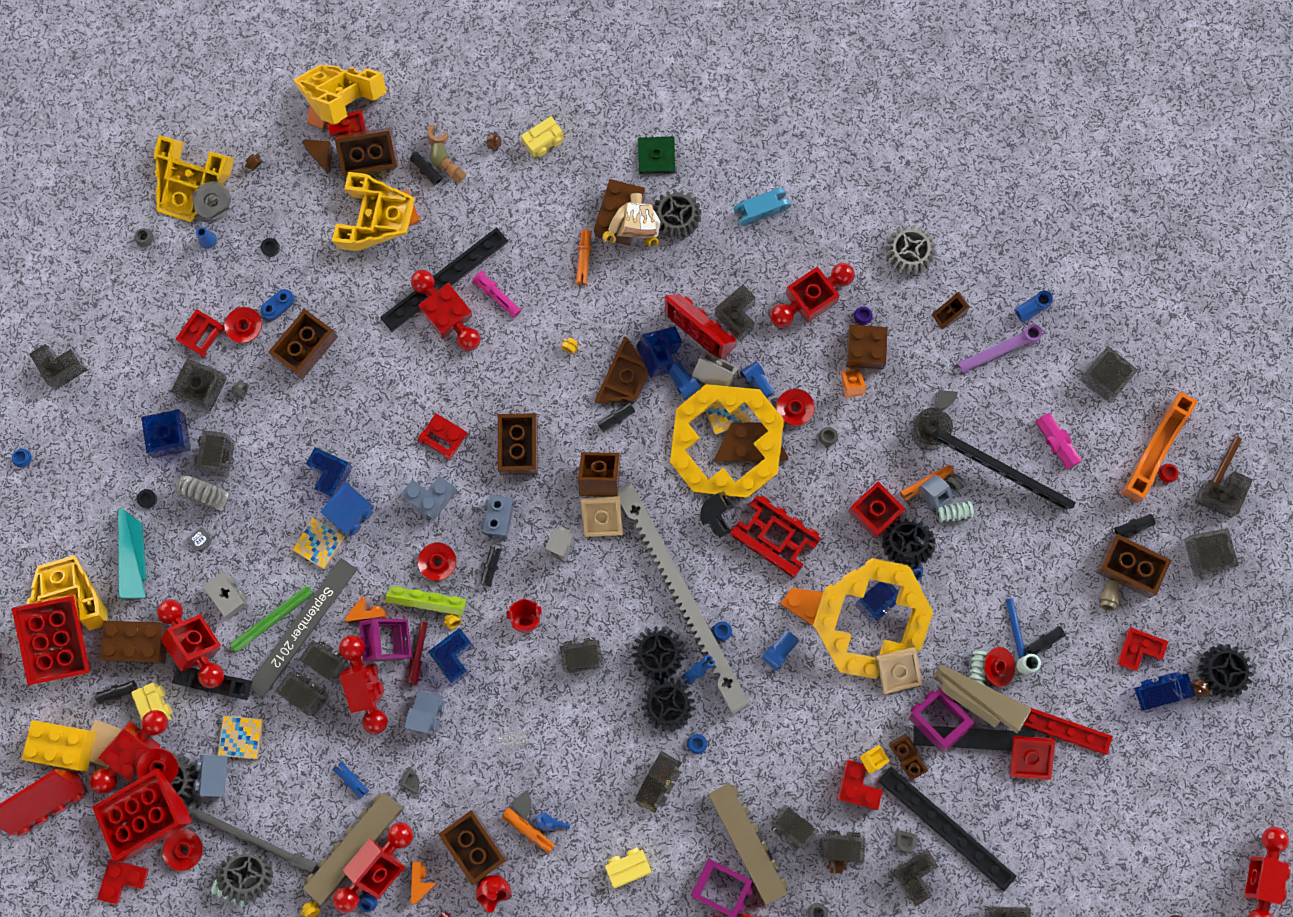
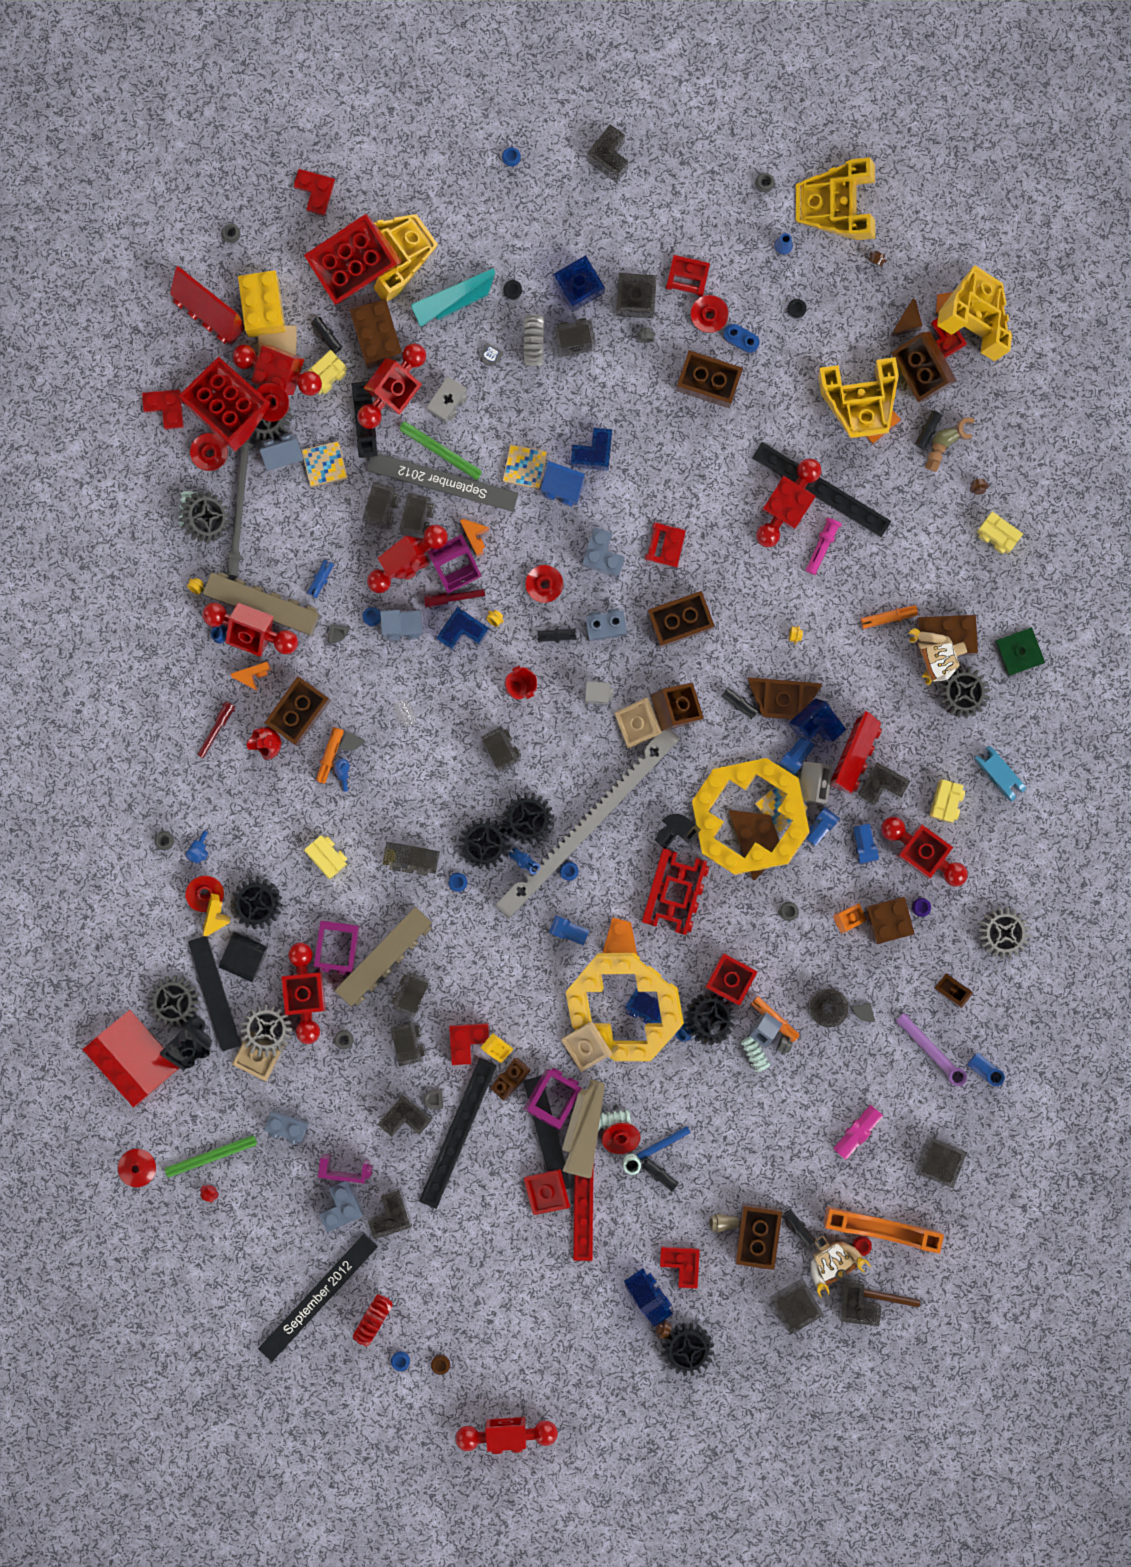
camera: 65 degrees right, 10 degrees up
dark grey plate [192,181,231,219] -> none
lime plate [385,586,467,616] -> none
red dish [777,388,815,426] -> none
reddish brown plate [826,860,847,874] -> none
black tile [932,429,1076,510] -> none
none -> blue plate [363,607,381,626]
none -> torso [811,1235,871,1298]
none -> blue piece [853,824,879,864]
none -> light yellow brick [929,779,965,823]

